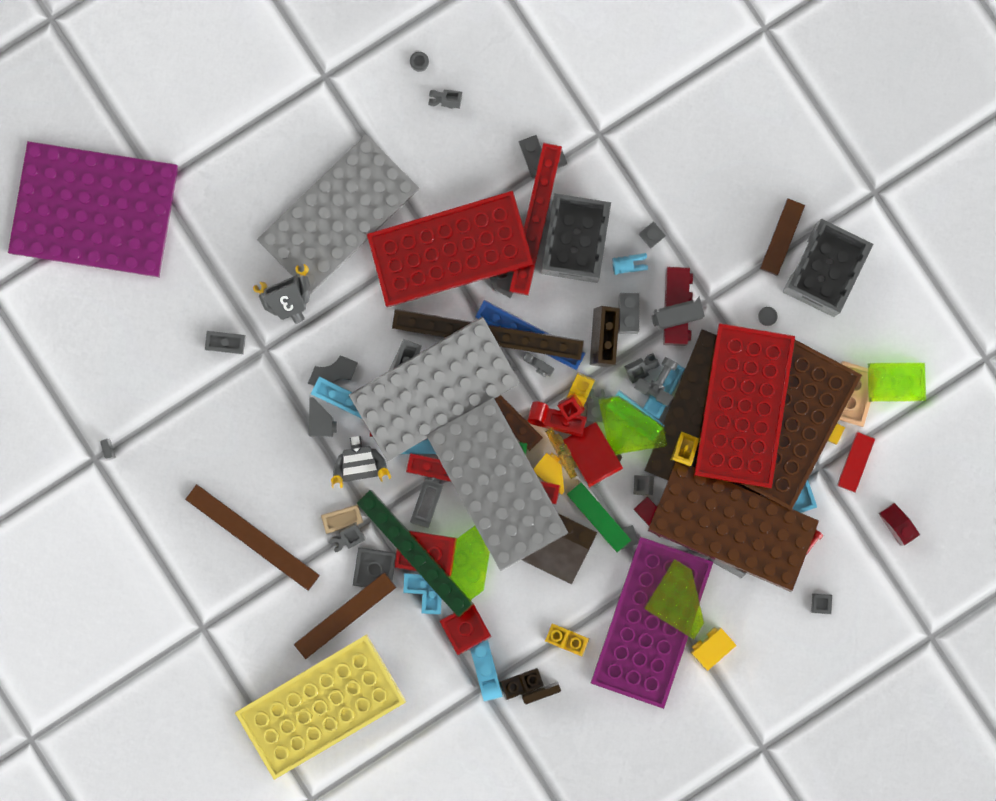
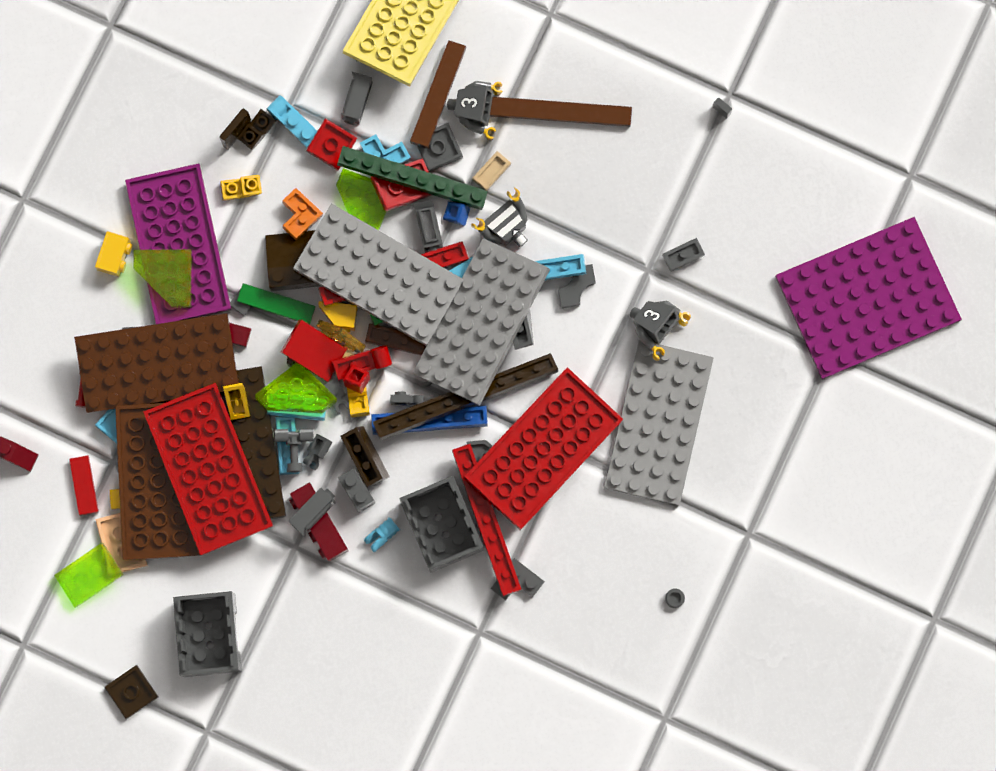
camera: 150 degrees right, 5 degrees down
dark grey slope [309,397,337,437] -> none
dark grey plate [329,522,366,552] -> none
dark grey plate [428,89,463,109] -> none
dark grey plate [633,475,654,495] -> none
dark grey plate [639,221,666,249] -> none
dark grey piece [758,307,778,326] -> none
reddish brown tile [760,198,805,276] -> none
dark grey tile [811,593,832,614] -> none
none -> dark brown tile [104,665,159,719]
none -> orange plate [282,188,323,240]
none -> dark grey window [341,72,373,125]
none -> blue slope [443,202,470,226]
none -> dark grey torso [447,81,503,140]

